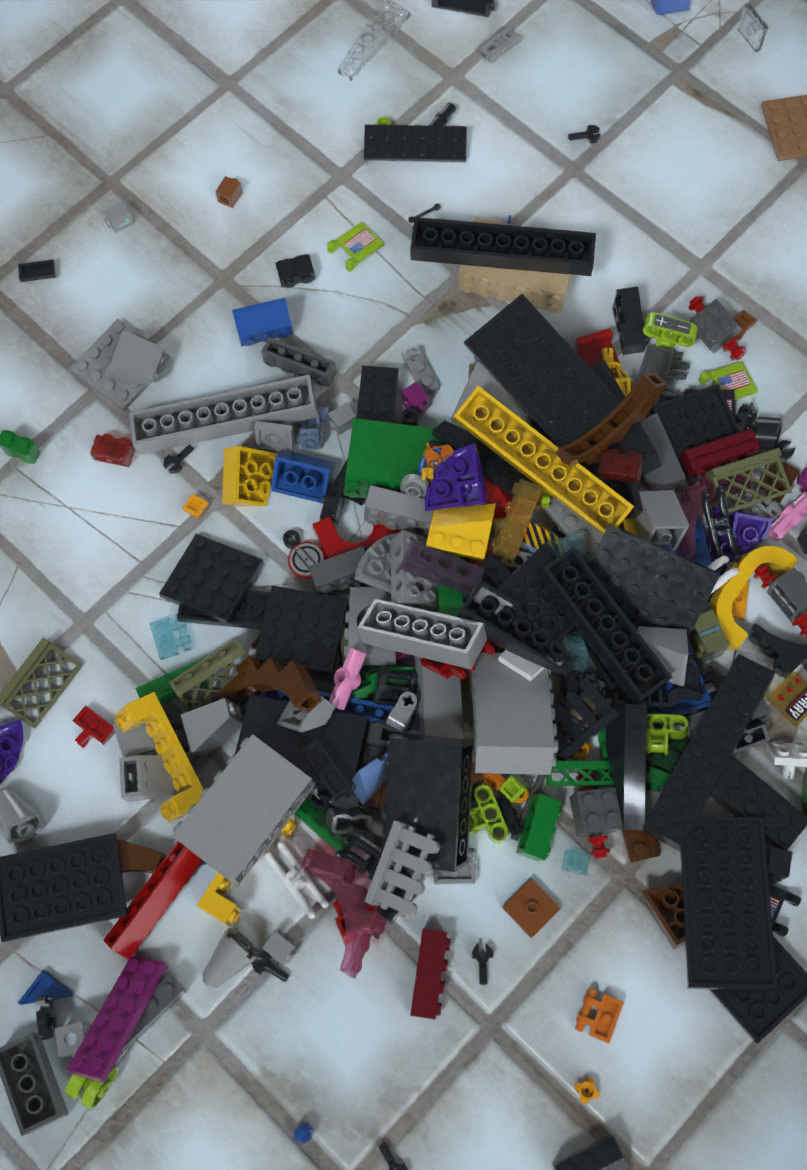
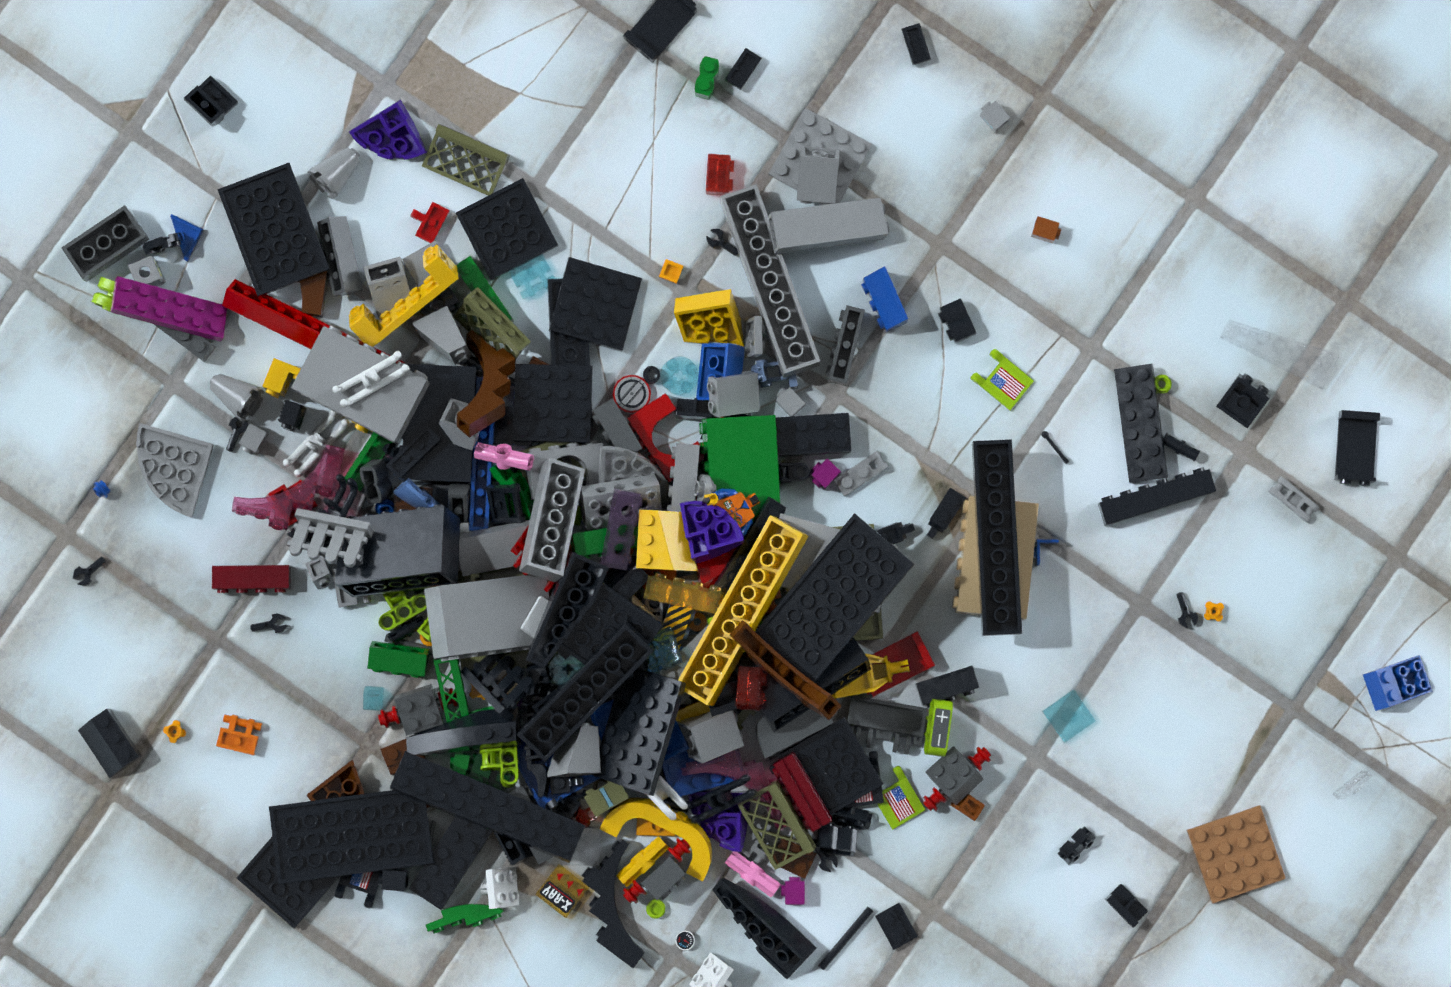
camera: 80 degrees right, 15 degrees up
light grey piece [386,692,417,733] -> none
dark orange plate [502,878,561,938] -> none
none -> light grey plate [136,423,214,518]
none -> black brick [278,400,307,432]
none -> light grey bracket [305,556,334,590]
none -> dark grey brick [317,216,362,296]
none -> white piece [332,351,409,407]
none -> blue plate [375,499,394,514]
none -> black plate [456,178,558,281]
none -> clear red plate [576,807,597,828]
none -> yellow piece [616,836,668,887]
none -> clear light blue plate [660,356,699,395]
none -> light grey panel [707,371,760,417]
none -> black plate [725,48,762,90]
none -> light grey brick [767,198,889,254]
none -> black hinge [927,488,966,539]
none -> clear light blue plate [1042,689,1096,743]
none -> black hinge [1057,826,1095,865]
none -> black brick [1098,467,1216,526]
none -> light orange plate [1204,601,1224,622]
none -> black plate [1216,373,1271,428]

